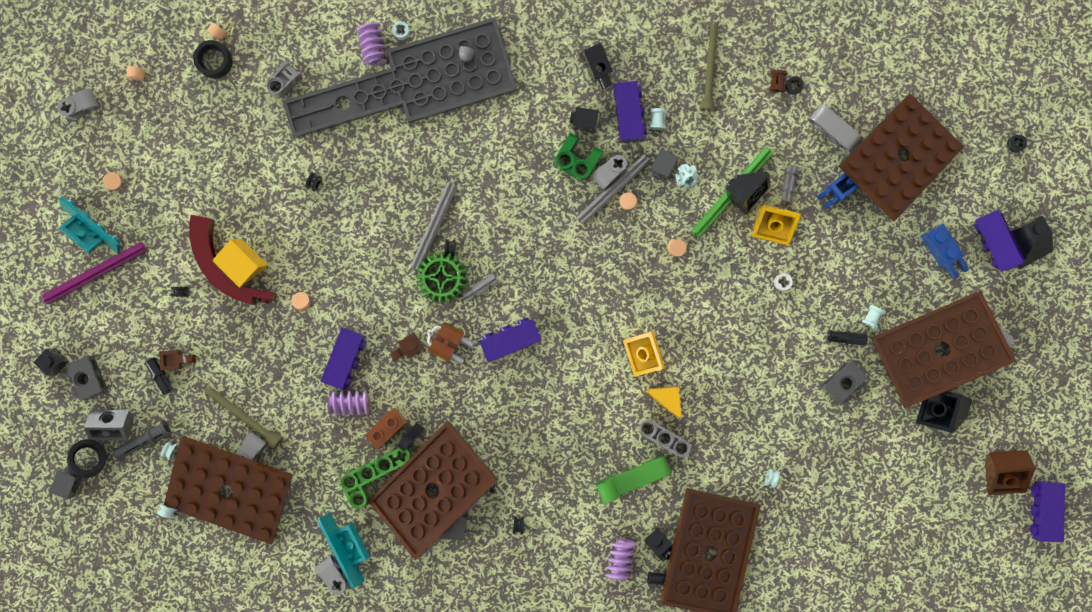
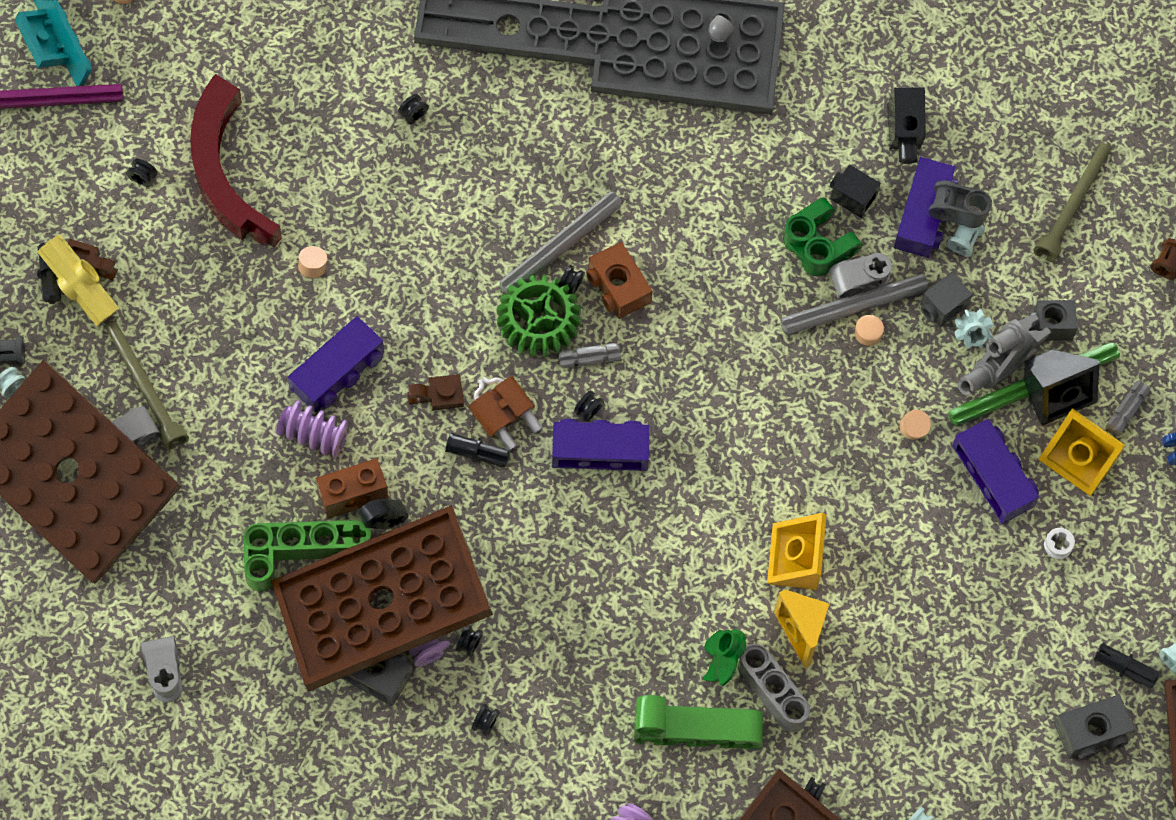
camera: 15 degrees right, 20 degrees down
yellow slope [213,239,269,288] -> none
teal bracket [317,512,370,589] -> none
none -> light yellow piece [37,234,120,326]
none -> black axle [445,432,510,467]
none -> black bush [574,390,604,422]
none -> dark orange brick [586,241,653,319]
none -> green plate [703,629,746,686]
none -> black bush [804,777,826,801]
none -> dark grey piece [929,180,992,228]
none -> dark purple brick [952,419,1039,524]
none -> light grey connector [957,314,1051,396]
none -> dark grey brick [1029,300,1078,341]

